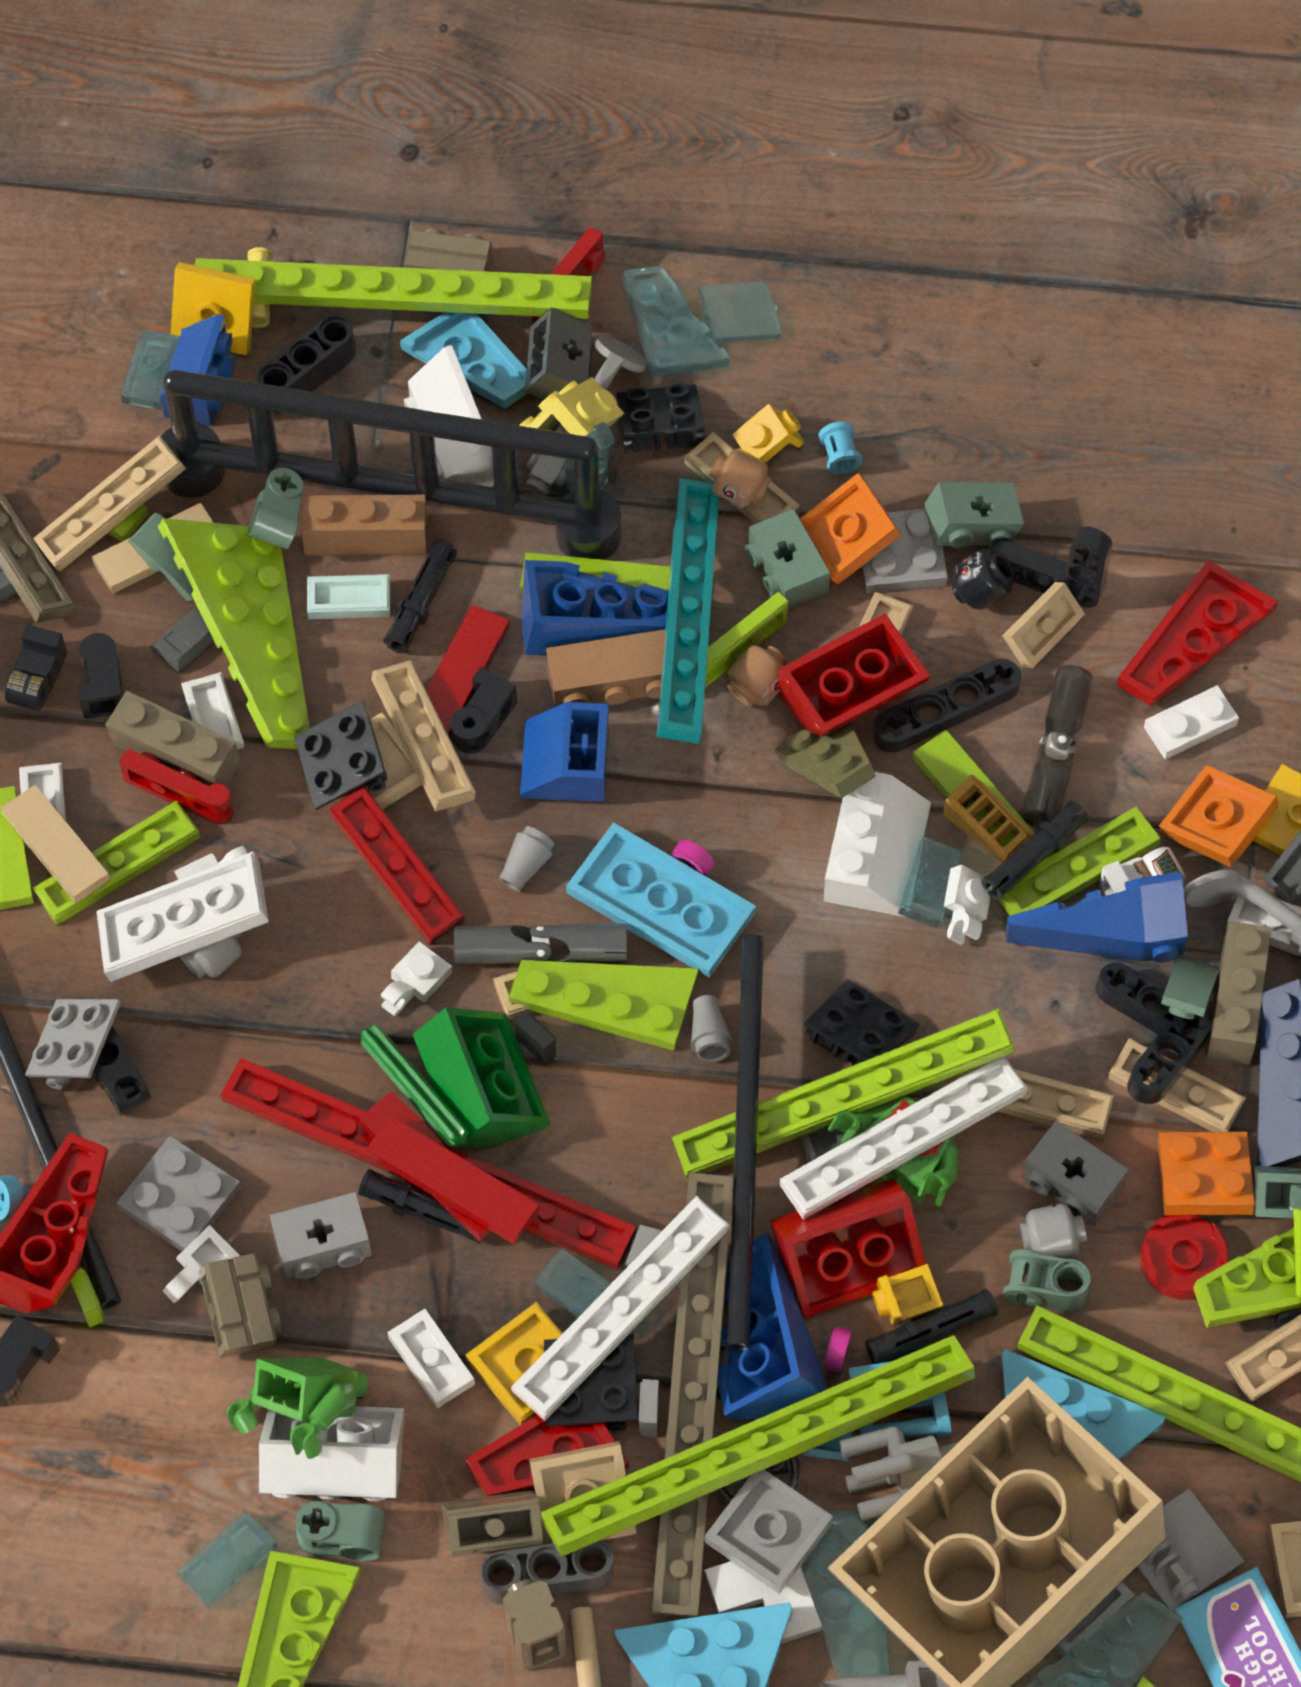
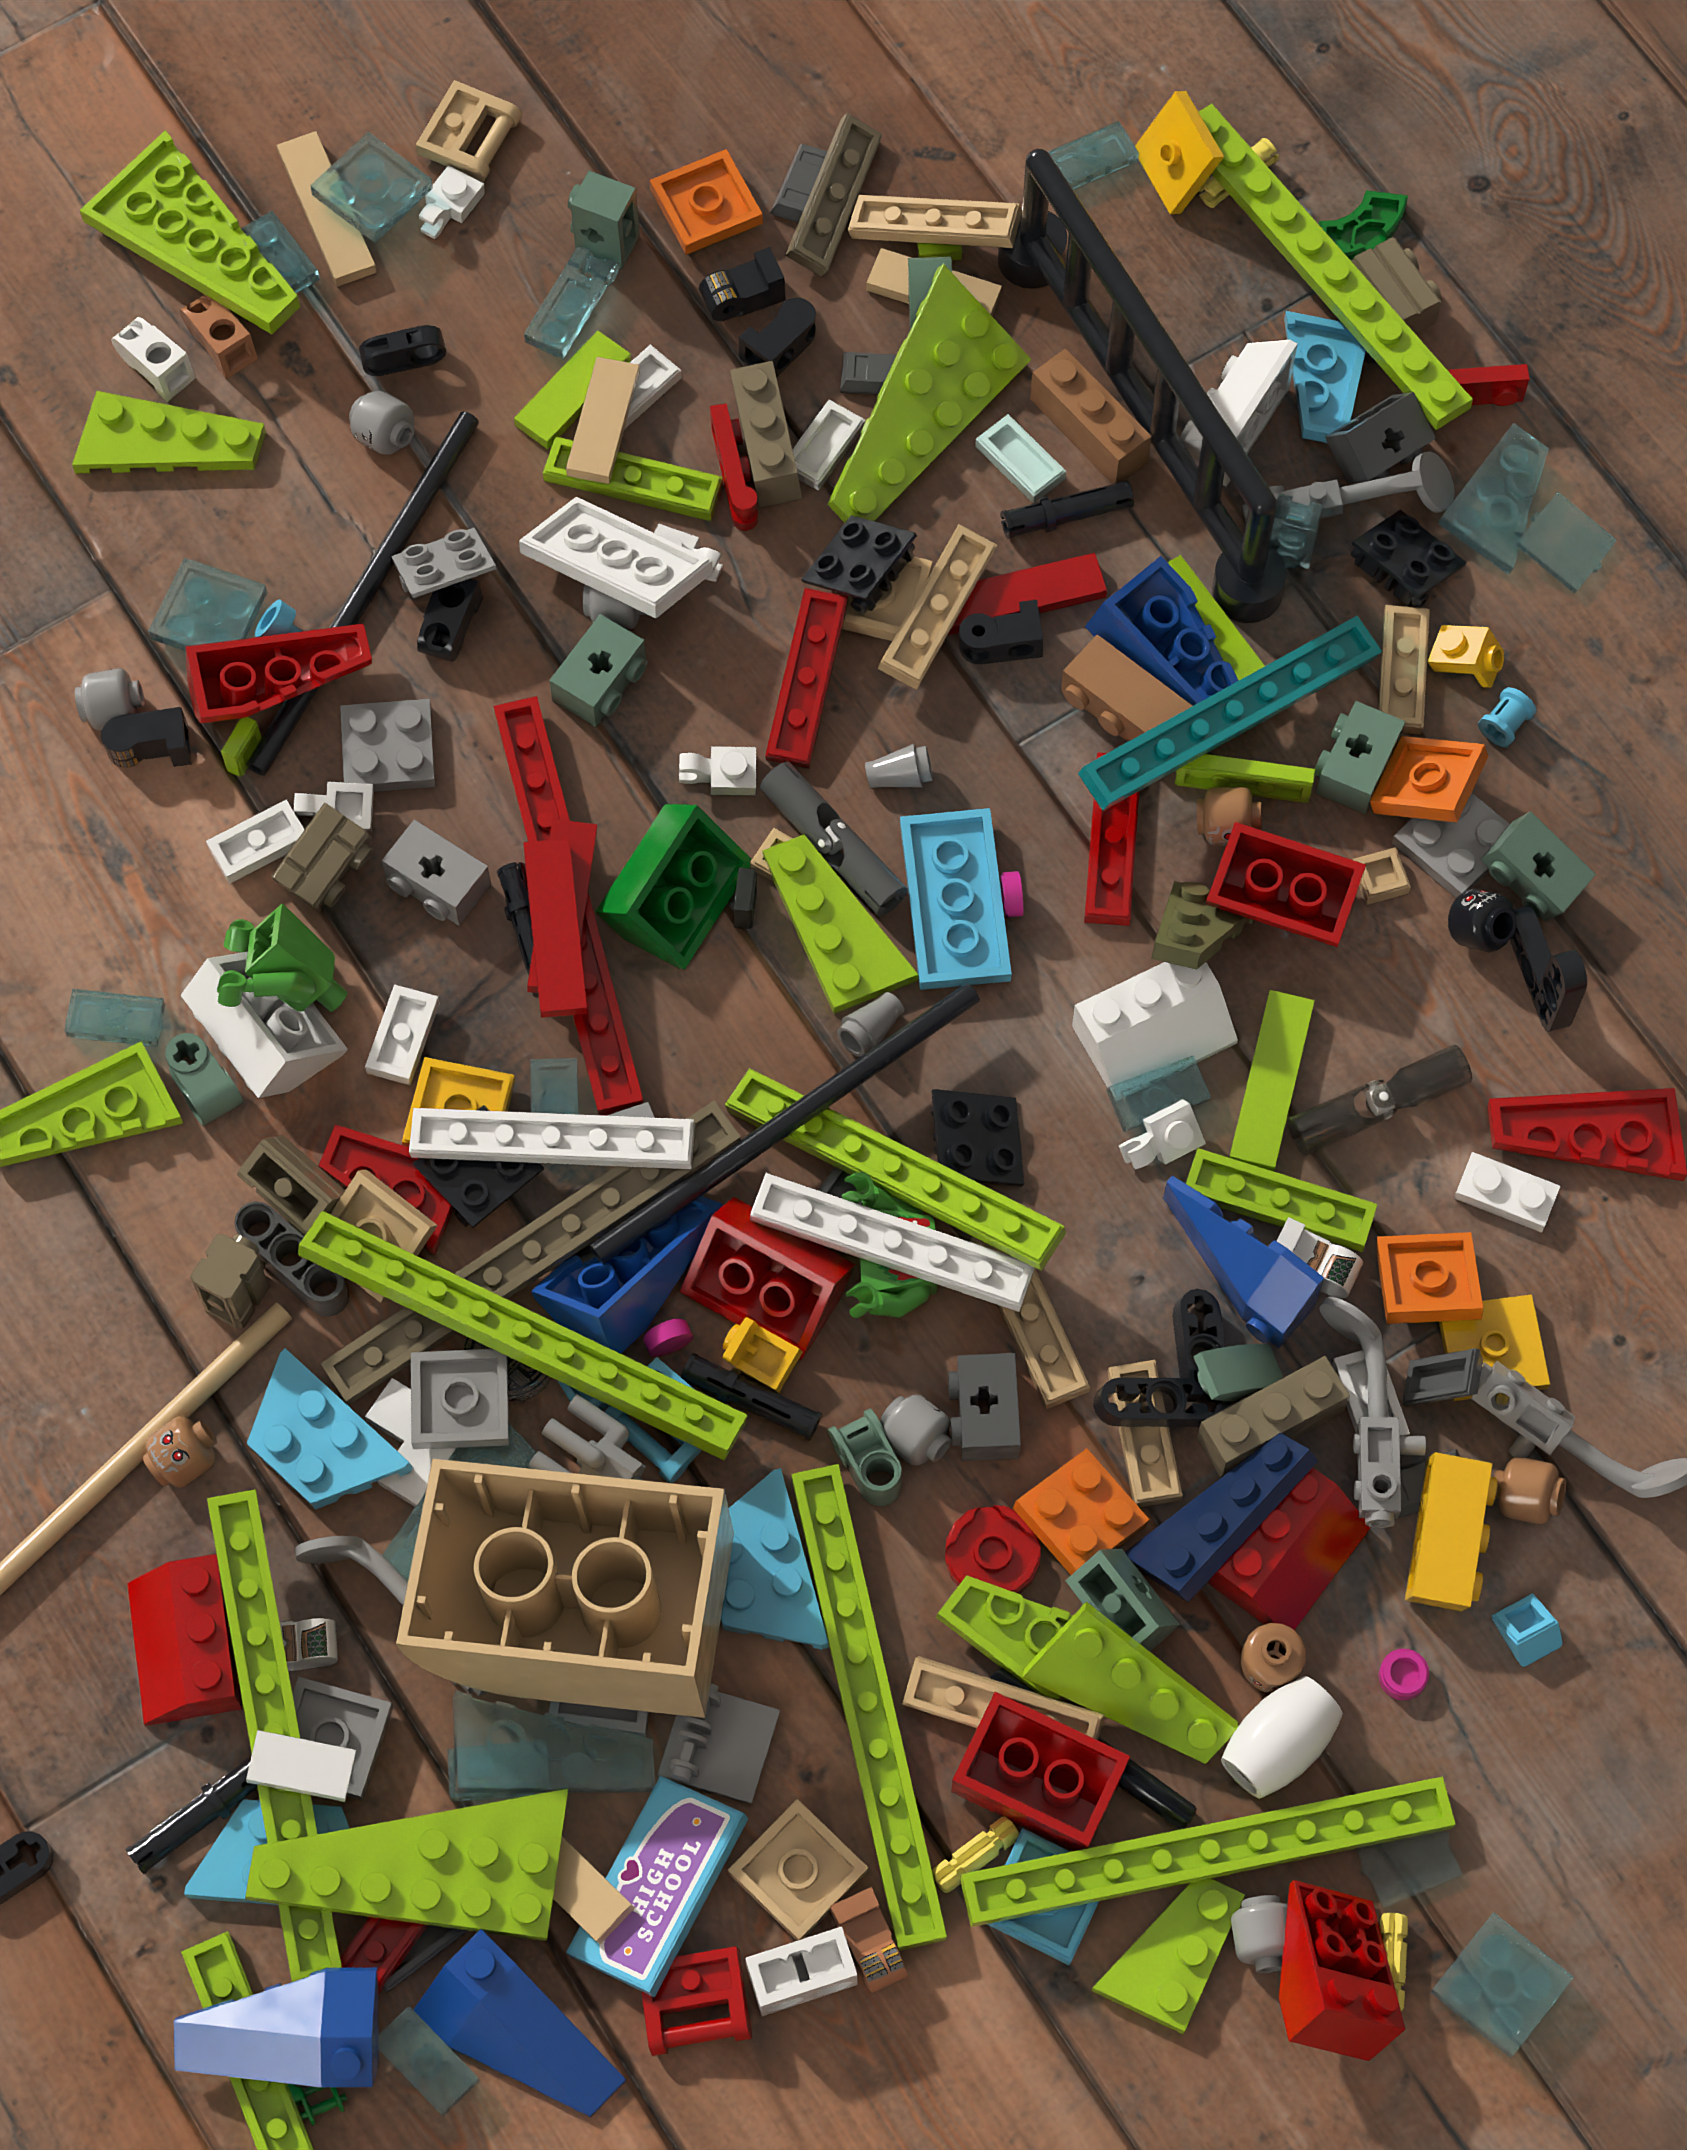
camera: 50 degrees right, 5 degrees up
blue slope [160,314,236,426] -> none
sand green piece [248,467,304,549] -> none
black beam [257,314,356,414] -> none
green axle [360,1025,468,1149] -> none
light yellow bracket [519,377,624,438] -> none
blue slope [520,702,609,802] -> none
light grey tile [639,1379,659,1438] -> none
medium nougat head [709,448,772,509] -> none
black beam [873,659,1021,752] -> none
pearl gold slope [943,775,1034,863] -> none
black pin [982,801,1089,900] -> none
tan plate [1002,582,1085,668] -> none
none -> white plate [206,799,304,884]
none -> sand green brick [549,614,648,727]
none -> red tile [1084,752,1139,926]
none -> green tile [1319,190,1408,260]

